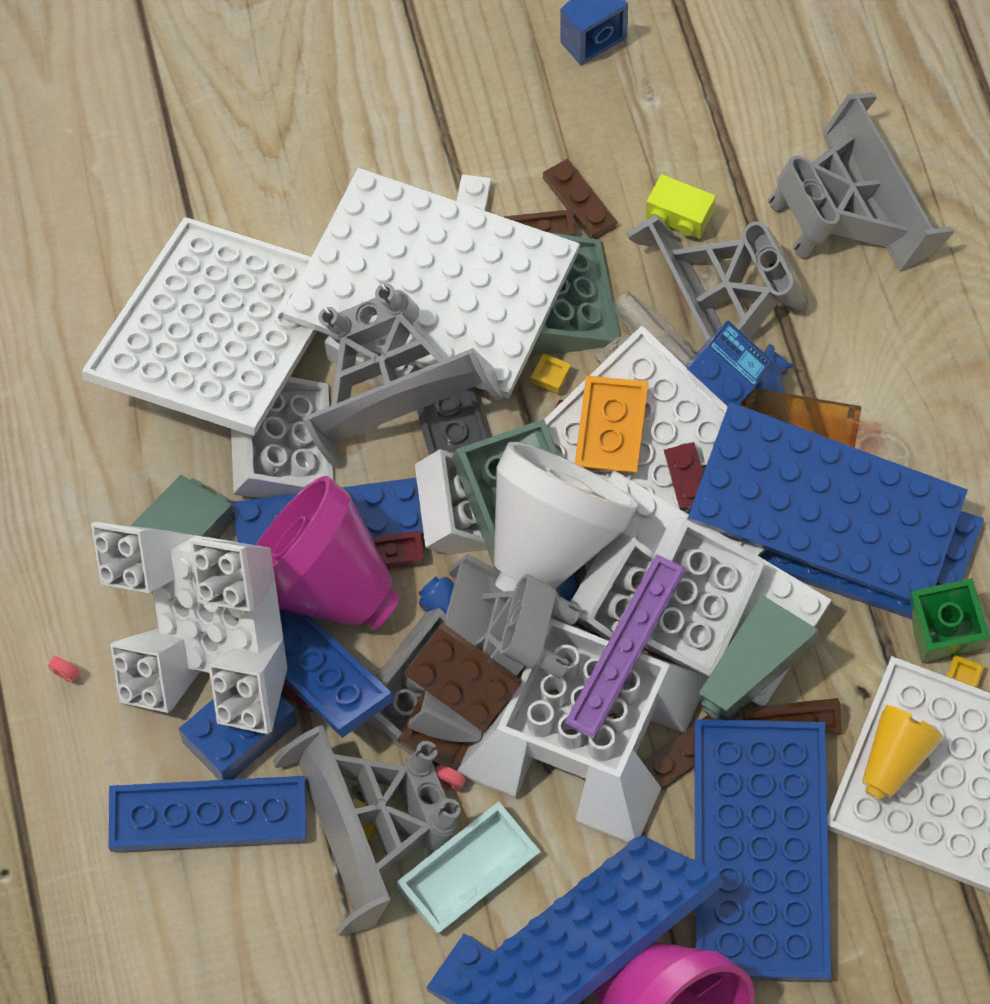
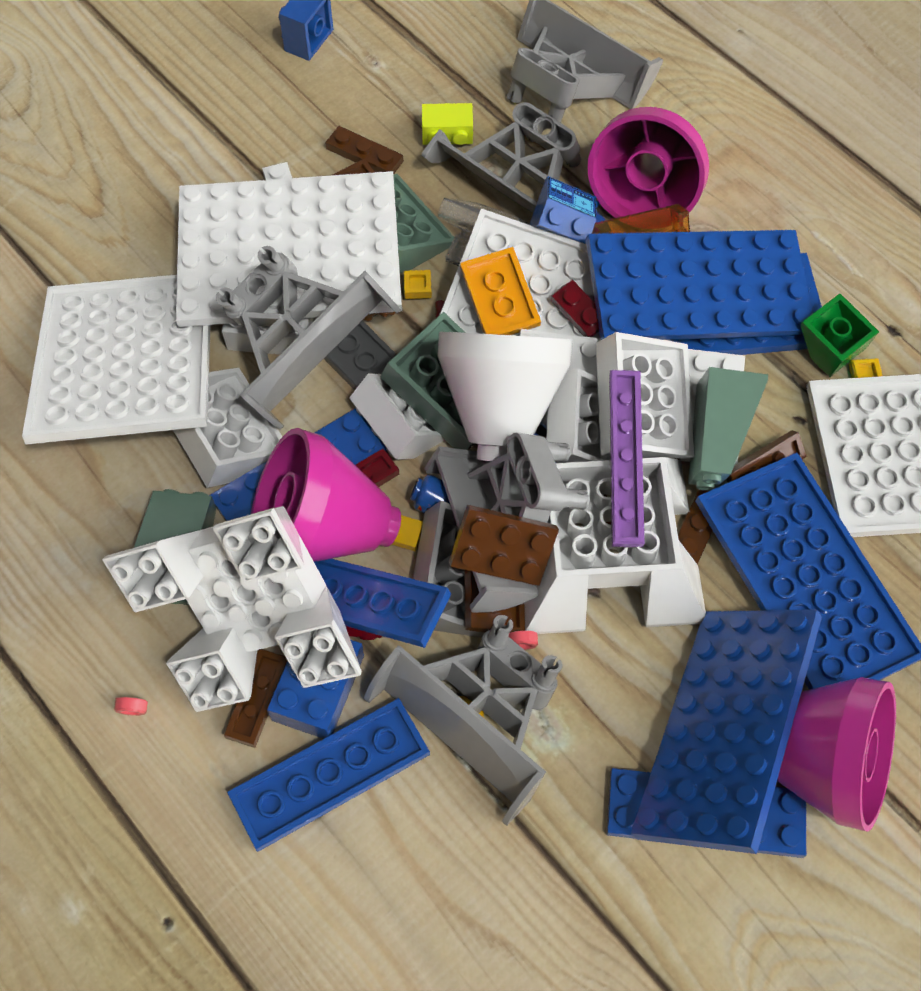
camera: 30 degrees left, 0 degrees up
light aqua slope [395,801,541,934] -> none
yellow cone [862,705,943,801] -> none
none -> reddish brown plate [224,649,288,748]
none -> yellow tile [391,515,423,552]
none -> dark pink cone [588,107,709,228]

